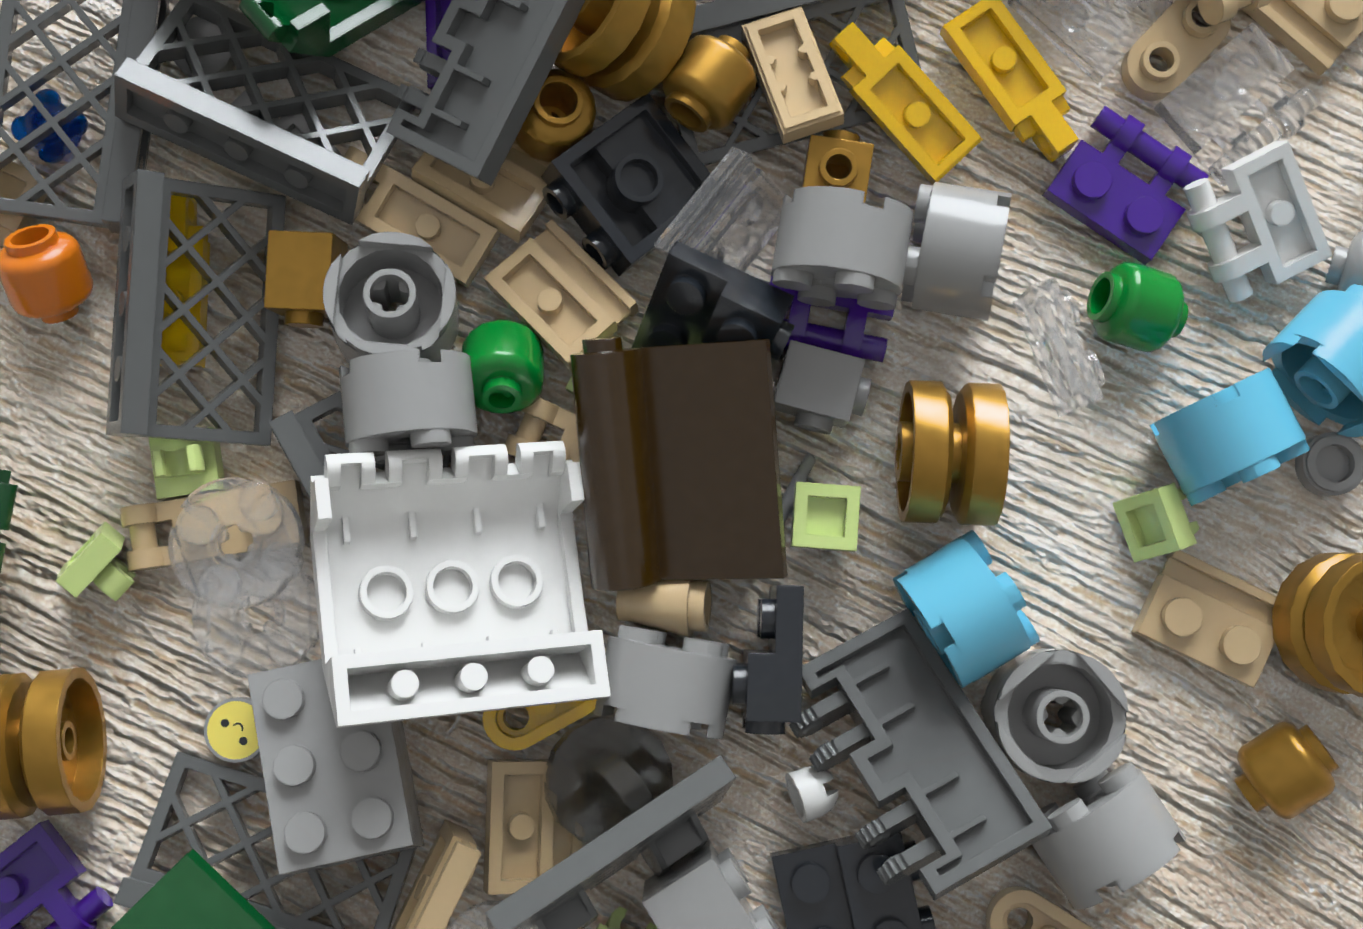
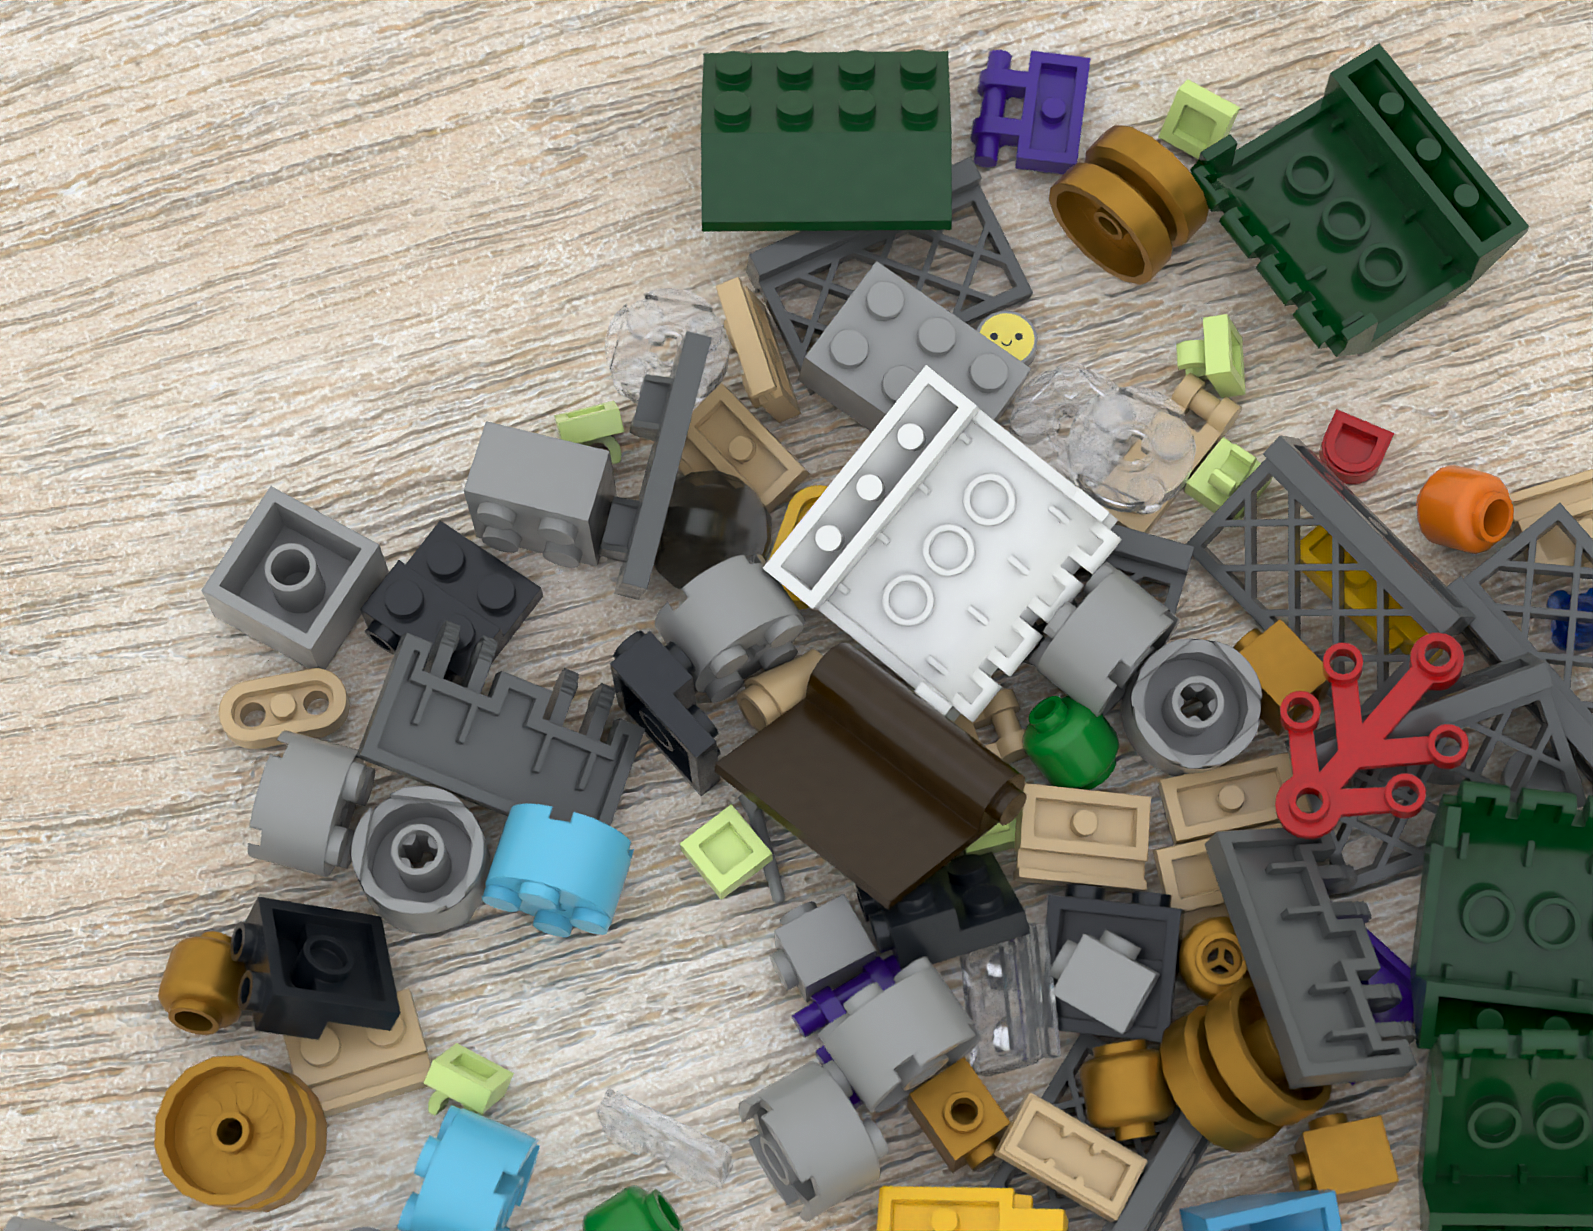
camera: 140 degrees right, 15 degrees down
white hinge [785,766,839,823] -> none
pearl gold wheel [895,380,1010,526] -> none
none -> black plate [230,897,401,1040]
none -> light grey brick [1049,929,1161,1034]
none -> red plant [1275,633,1469,839]
none -> red tile [1319,409,1394,484]

